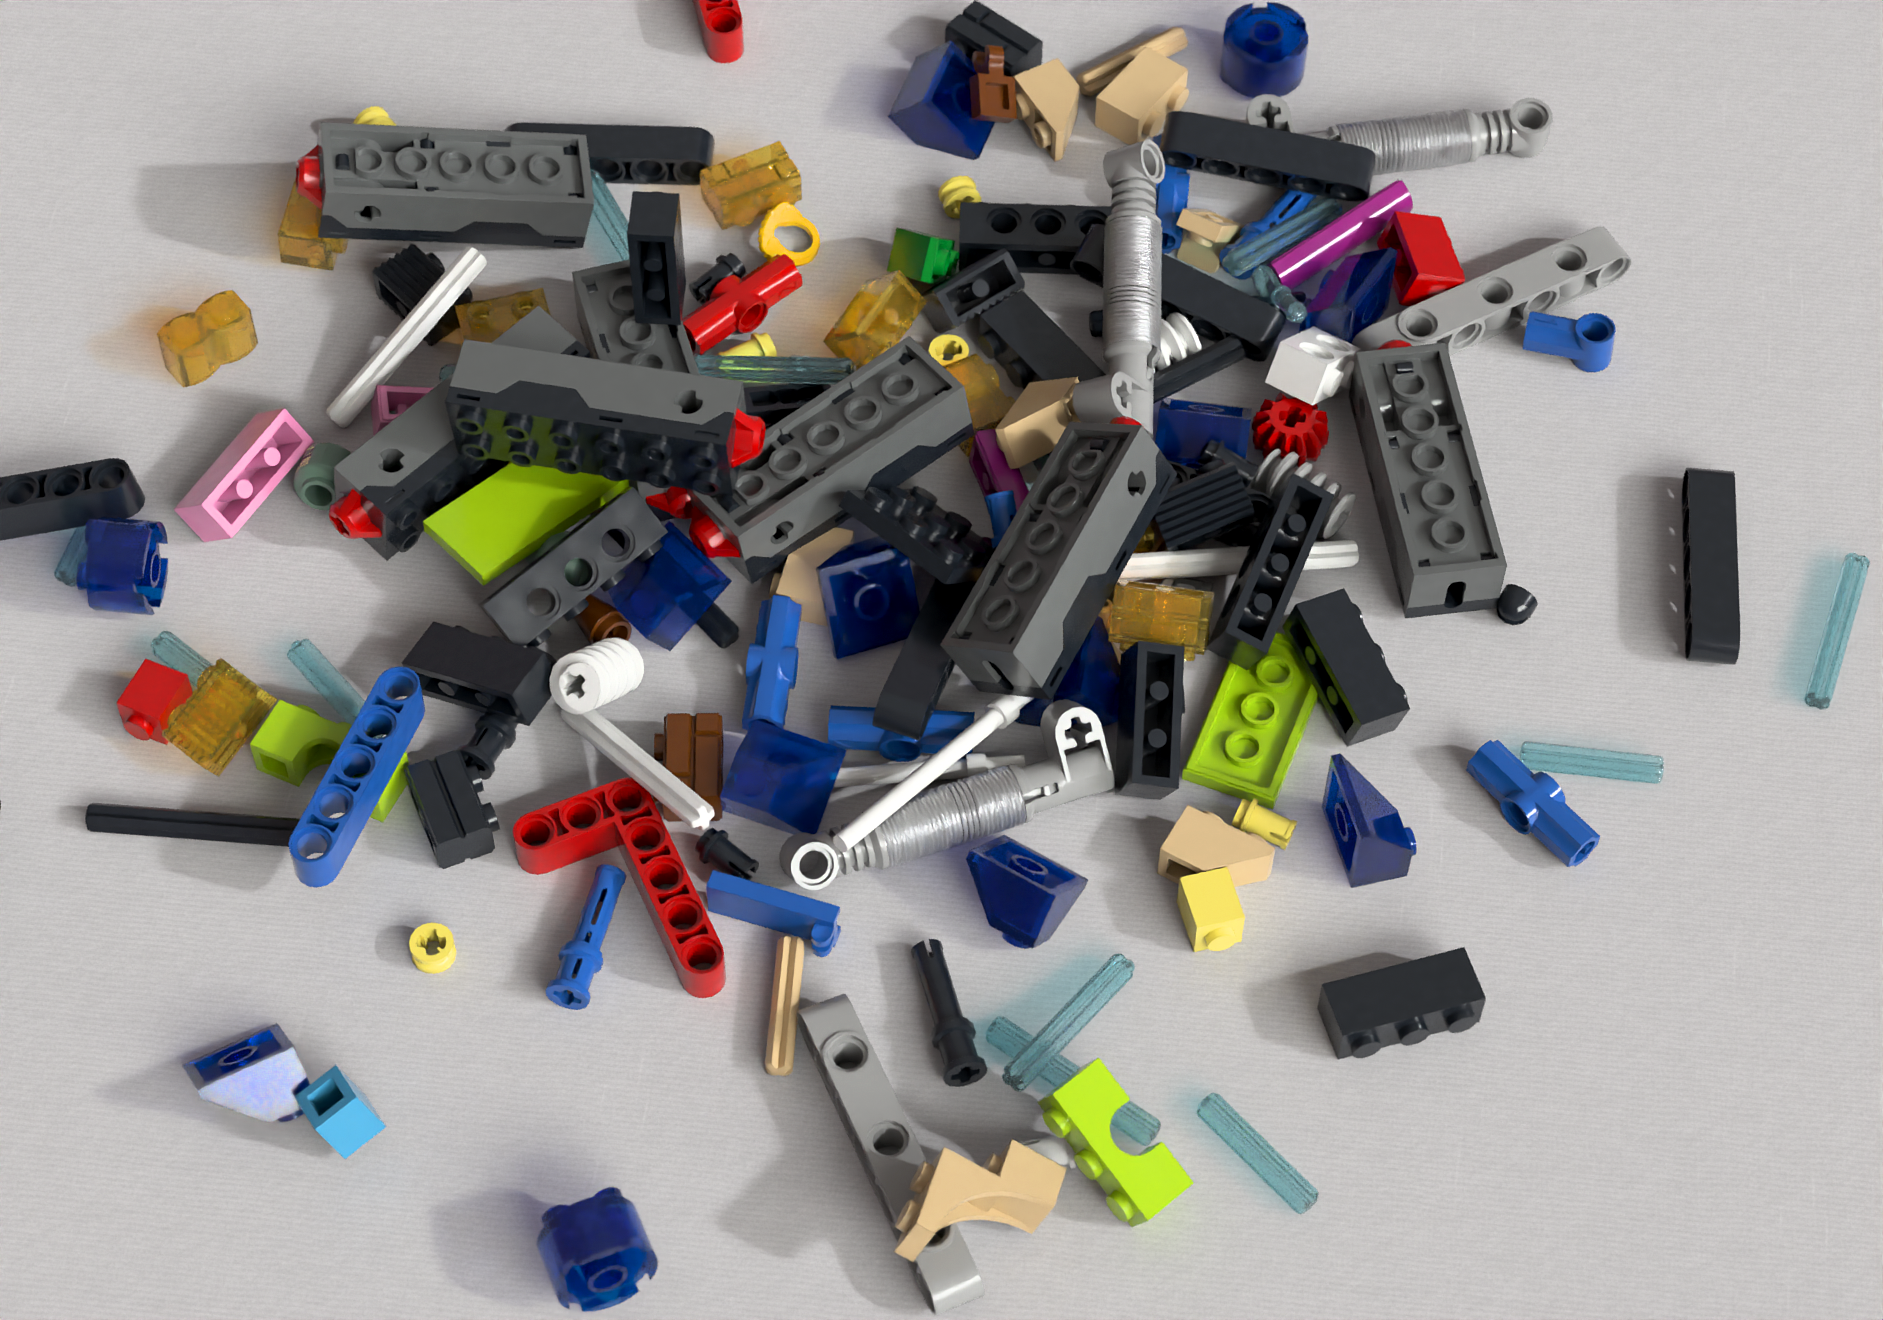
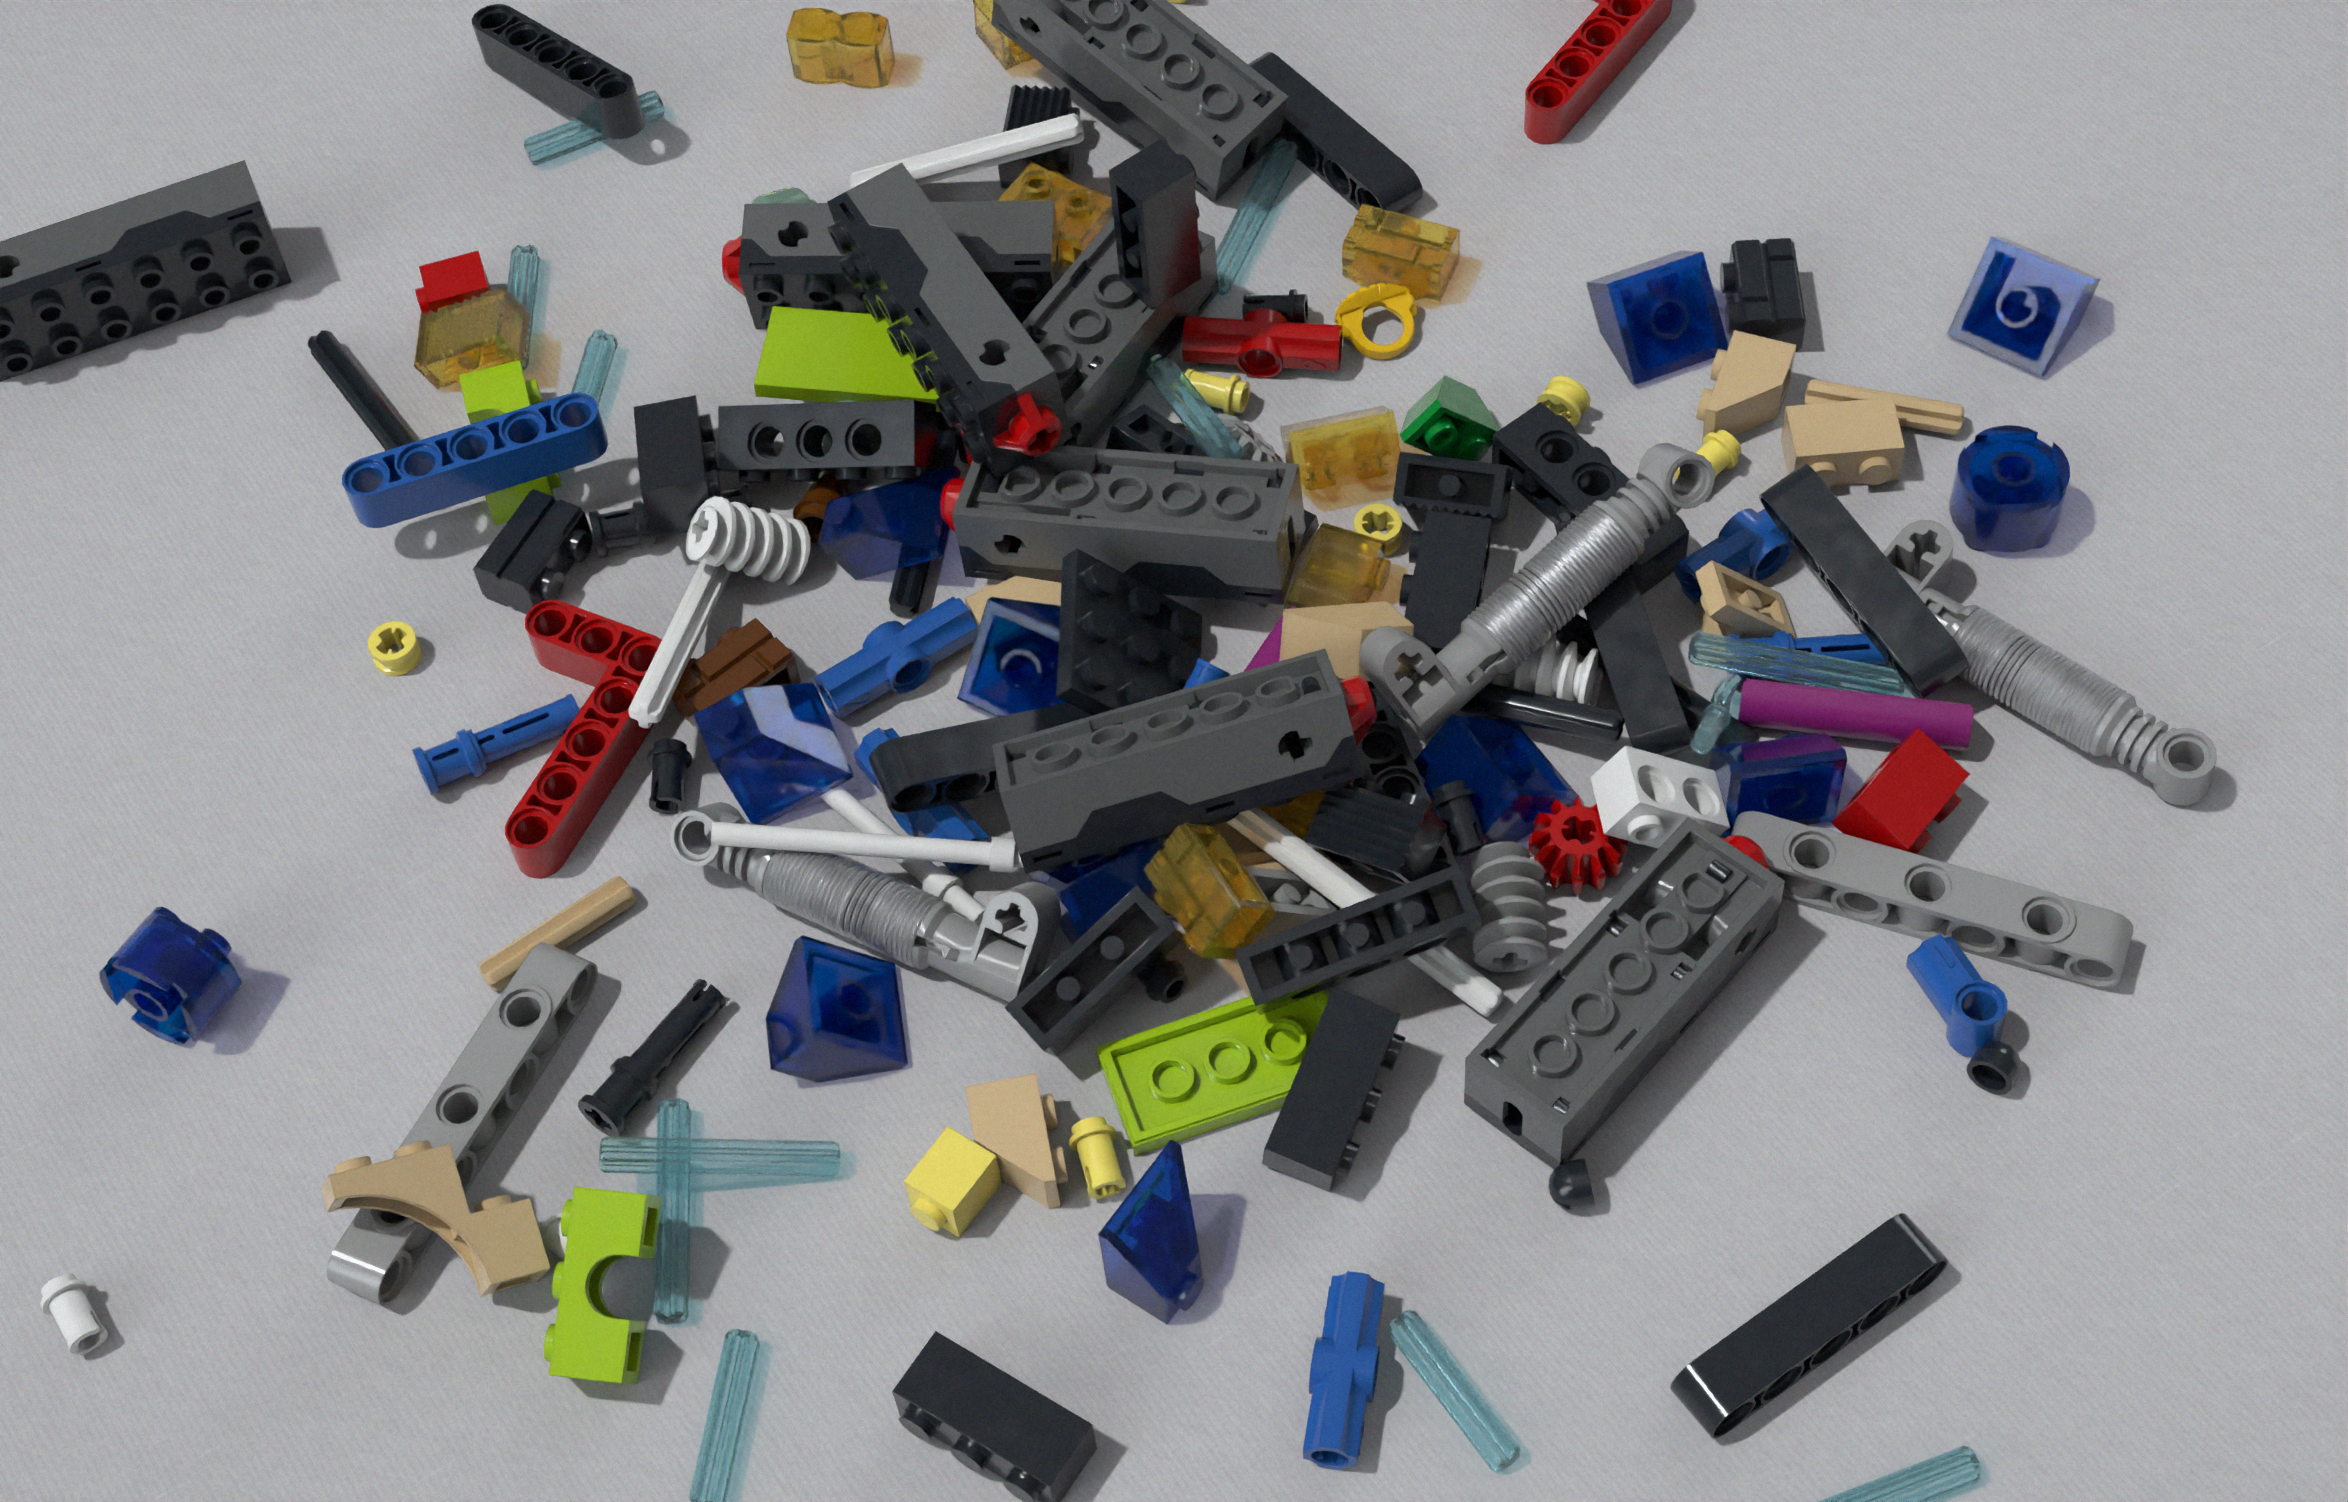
camera: 55 degrees right, 0 degrees up
clear blue brick [77,517,168,616] -> none
bright pink brick [174,408,314,542] -> none
slope [182,1023,310,1123] -> none
dark azure brick [295,1065,386,1159] -> none
blue hinge [706,870,841,957] -> none
reddish brown plate [969,45,1017,123] -> none
none -> light yellow pin [1674,430,1742,481]
none -> black hinge [1966,1041,2021,1095]

